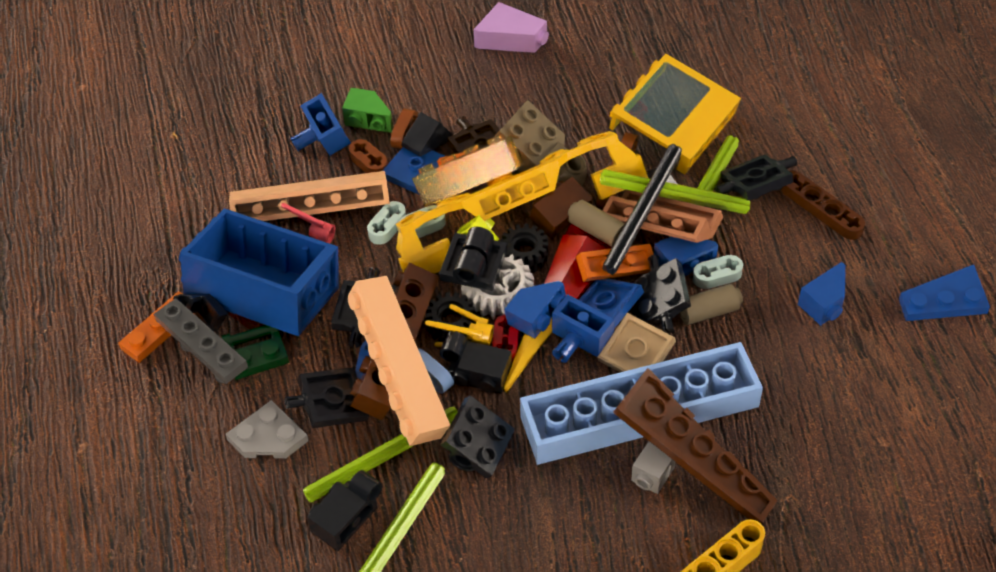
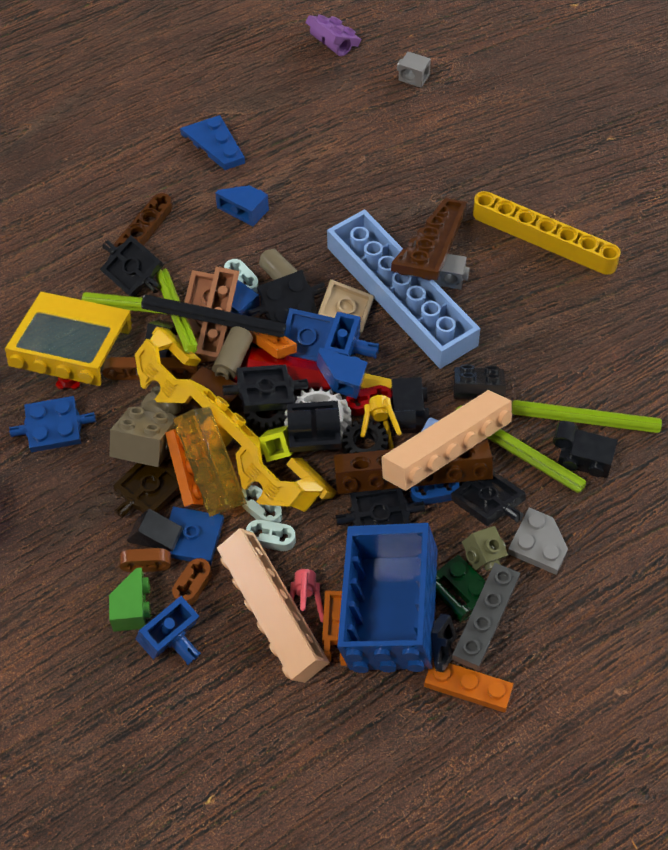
camera: 110 degrees left, 5 degrees up
none -> blue plate [9,396,96,453]
none -> black plate [222,364,308,412]
none -> olive brick [462,526,508,571]

